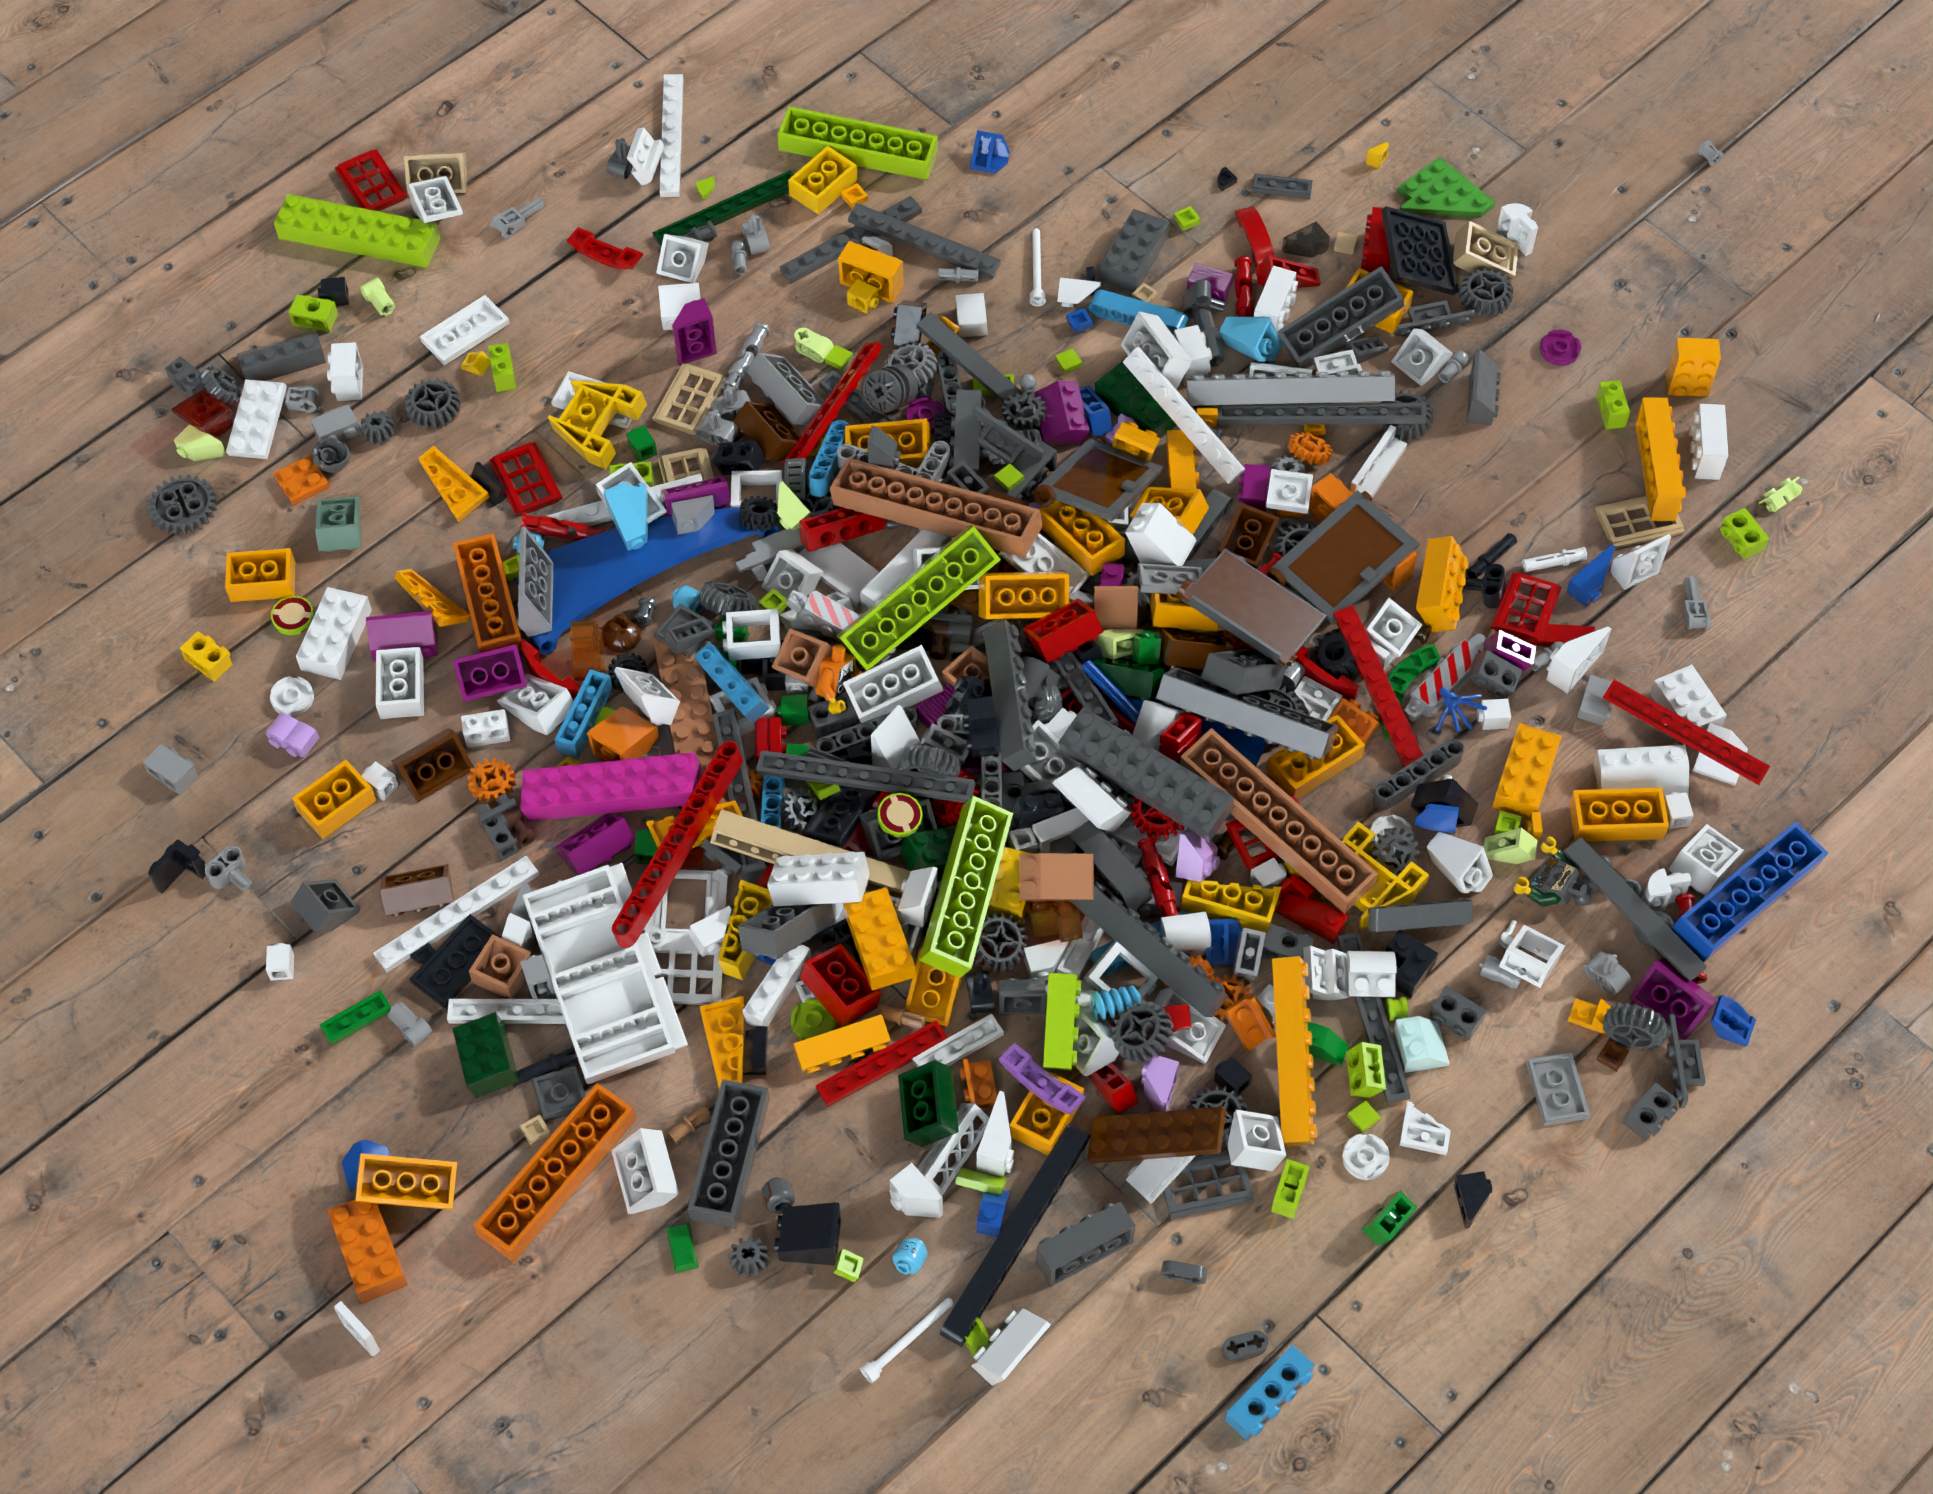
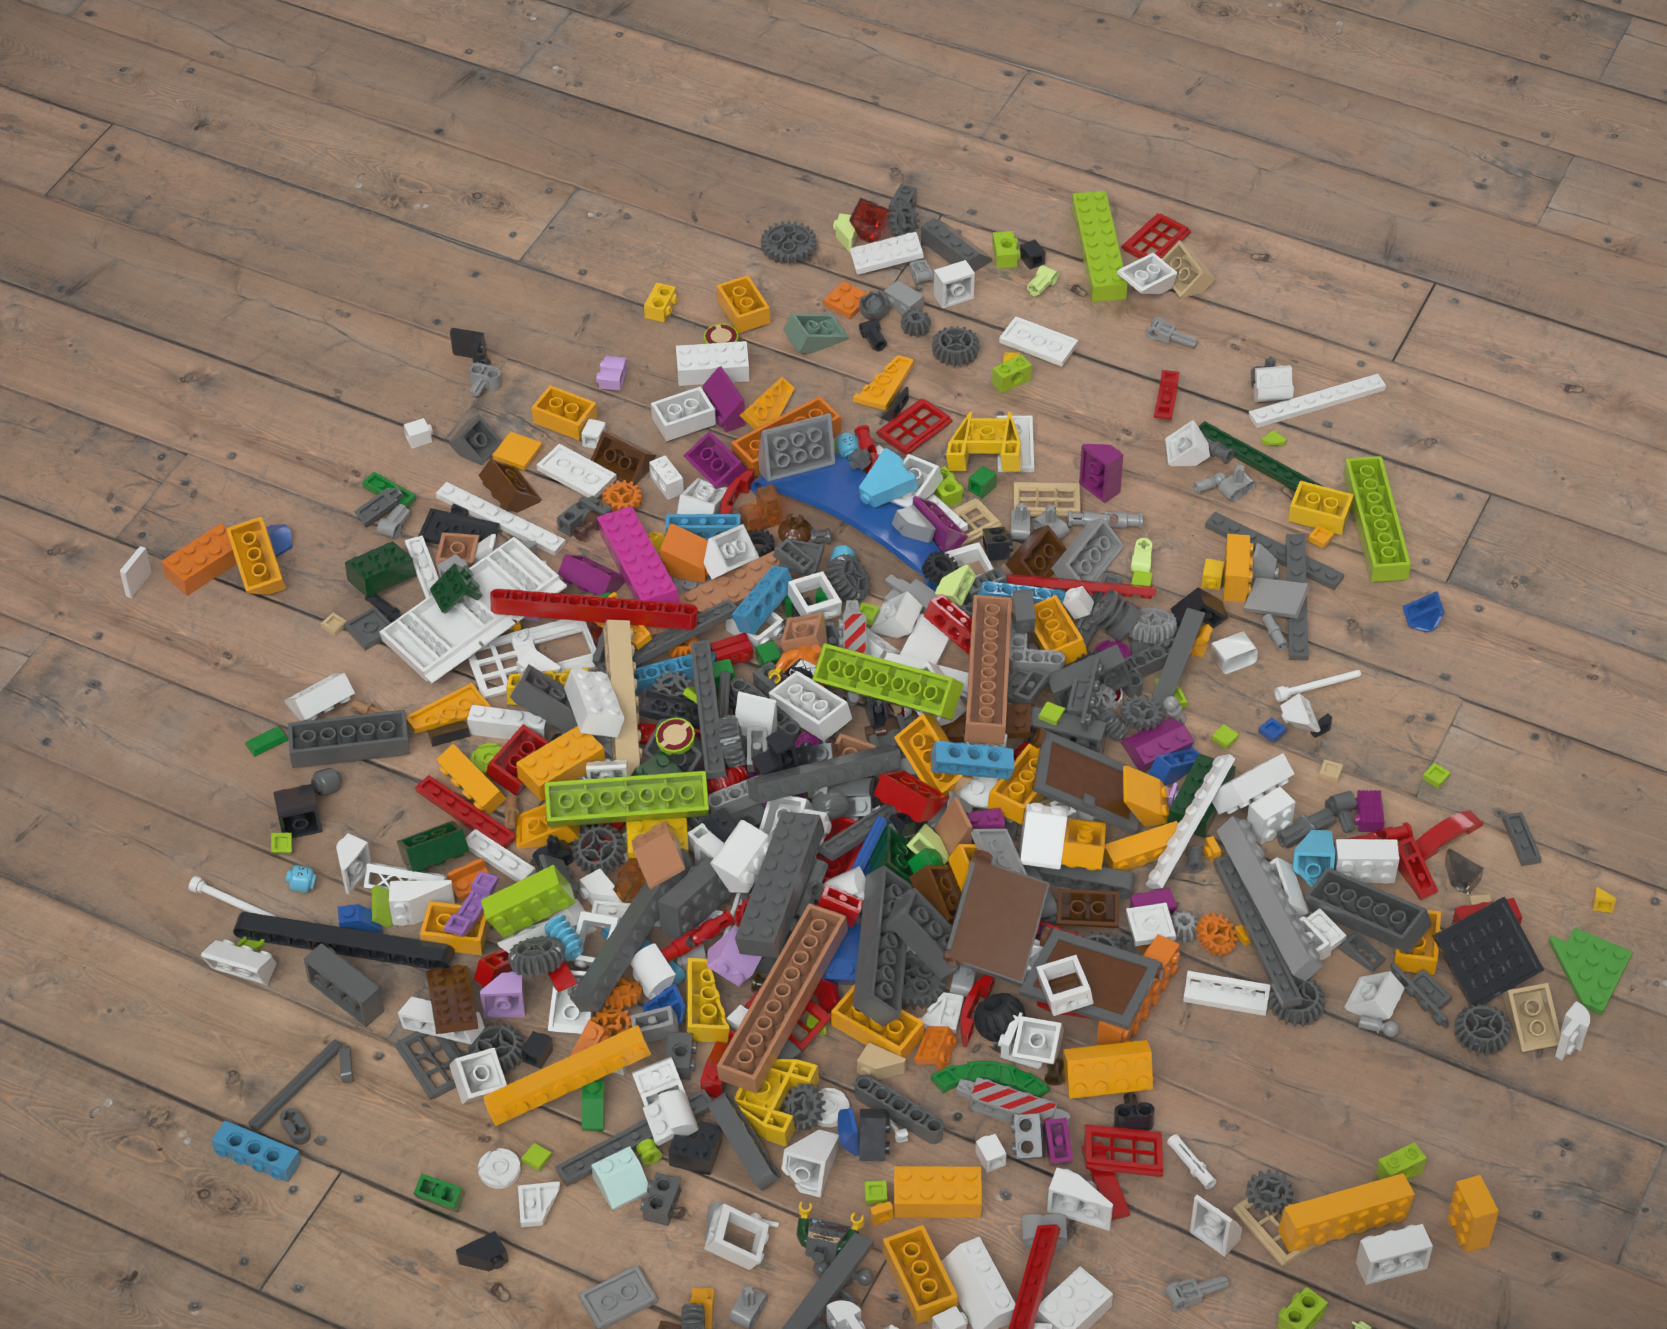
camera: 70 degrees right, 10 degrees down
light grey brick [143,744,198,795] -> none
white tile [270,676,314,716] -> none
orange brick [473,1083,636,1263] -> none
white slope [658,283,701,330] -> none
dark grey gear [728,1236,770,1278] -> none
dark azure beam [1088,290,1188,336] -> none
dark grey brick [1100,209,1169,292] -> none
black tile [1218,166,1237,191] -> none
lime brick [1271,1159,1310,1219] -> none
red plate [1333,605,1424,768] -> none
lime brick [1346,1042,1386,1098] -> none
blue plant [1435,686,1487,732] -> none
black pin [1466,533,1517,578] -> none
dark grey slope [1467,349,1501,425] -> none
yellowish green slope [1484,828,1537,864] -> none
magenta tile [1540,330,1581,366] -> none
blue slope [1566,544,1615,607] -> none
none -> dark grey axle [249,1039,342,1131]
none -> dark grey hinge [354,486,404,527]
none -> dark green bracket [430,563,483,614]
none -> light orange tile [493,431,542,471]
none -> white plate [537,444,617,498]
none -> dark grey gear [849,448,871,470]
none -> tan slope [857,1042,906,1080]
none -> black piece [859,319,887,352]
none -> dark azure brick [931,741,1014,780]
none -> white window [1036,955,1093,1016]
none -> white brick [1063,586,1094,620]
none -> light grey tile [1244,577,1310,618]
none -> dark grey gear [1246,1169,1294,1215]

